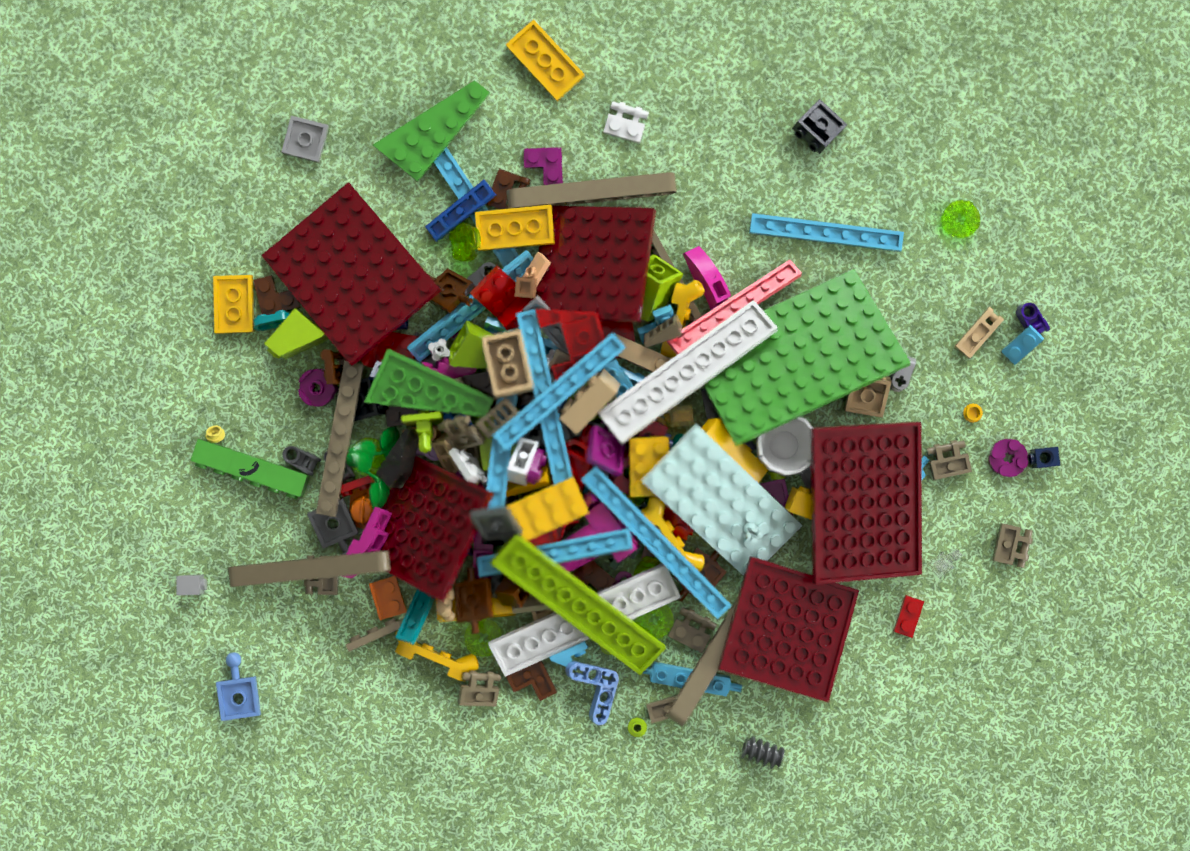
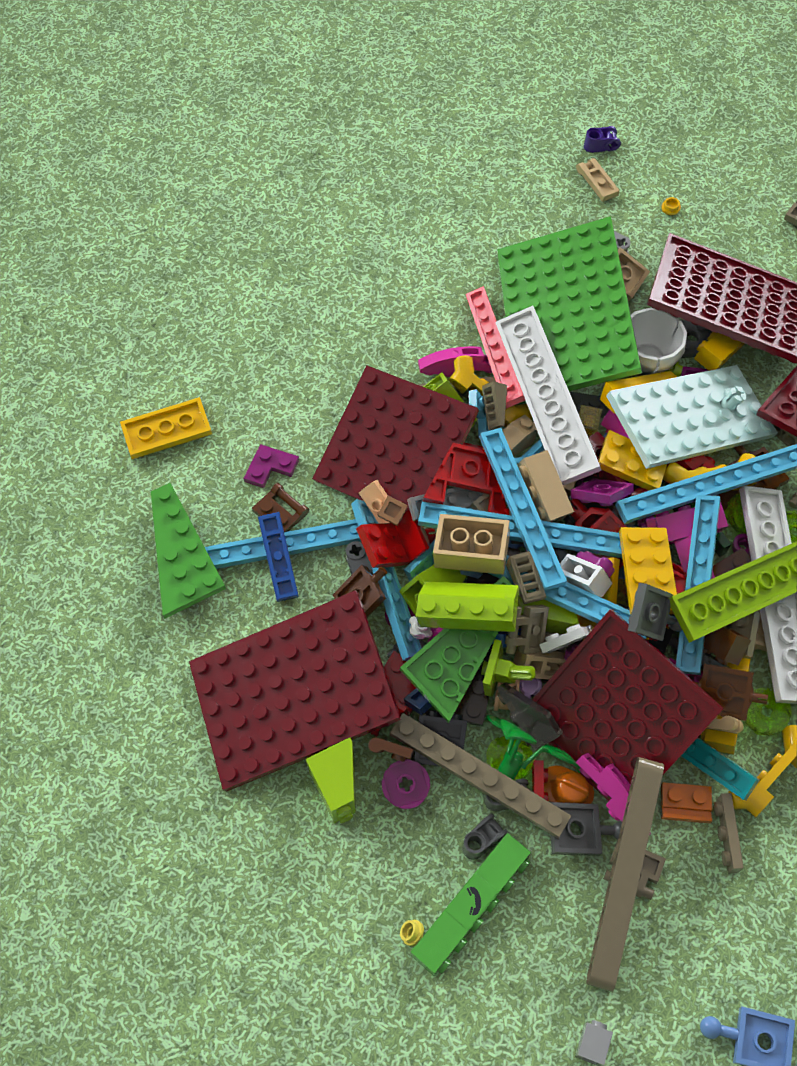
camera: 65 degrees left, 25 degrees down
yellow plate [213,275,254,334] -> none
reddish brown plate [253,275,301,315] -> none
teal plate [253,310,290,331] -> none
light grey plate [282,116,329,163] -> none
clear neon green plate [449,223,481,262] -> none
yellow plate [475,204,555,251] -> none
dark tan beam [506,172,677,209] -> none
white plate [603,101,649,144] -> none
medium azure plate [749,213,904,252] -> none
black plate [792,99,848,154] -> none
dark tan plate [926,440,972,480] -> none
clear neon green plate [941,200,980,239] -> none
magenta plate [988,439,1028,477] -> none
medium azure plate [1001,325,1044,365] -> none
dark blue brick [1028,447,1061,468] -> none
none -> lime slope [416,582,519,632]

